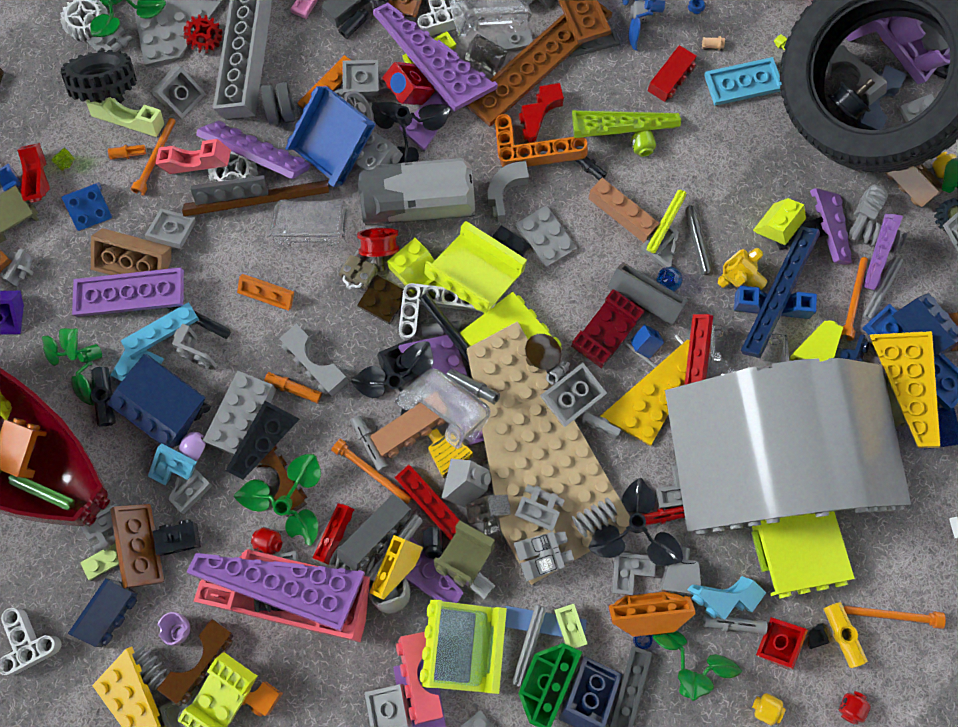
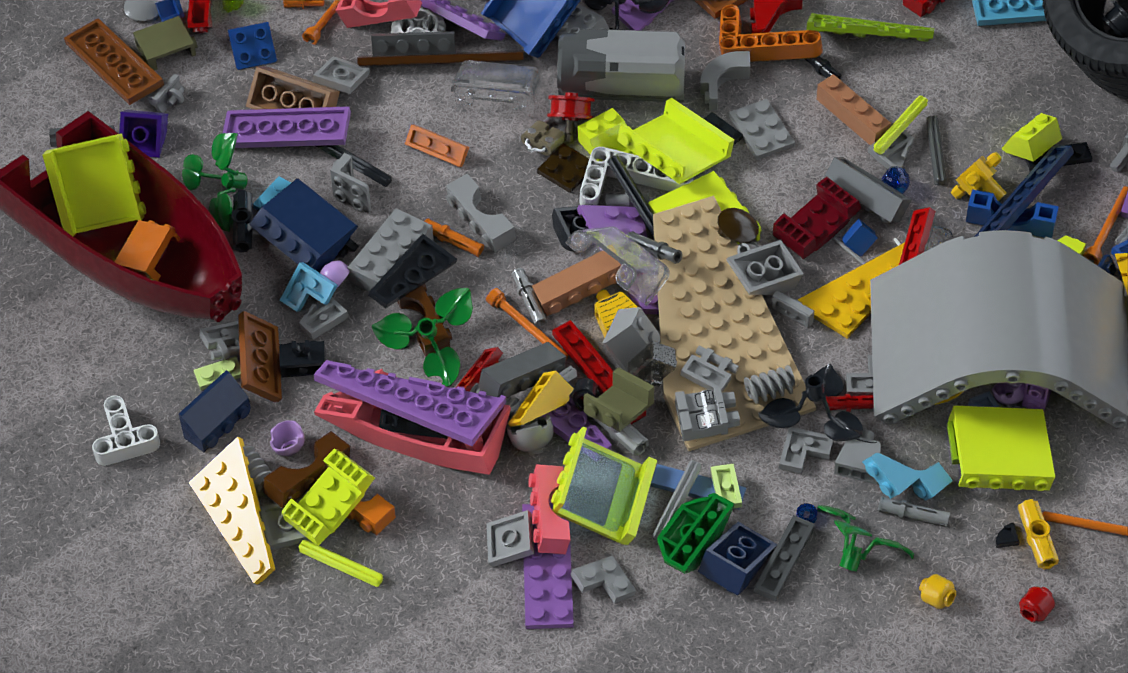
camera: 10 degrees right, 20 degrees down
medium azure plate [121,302,199,358] -> none
red head [251,527,283,555] -> none
black plant [351,341,434,415] -> none
orange wedge [609,592,696,637] -> none
lime head [631,130,656,157] -> none
red slope [756,617,808,669] -> none
medium lavender wing [810,188,852,265] -> none

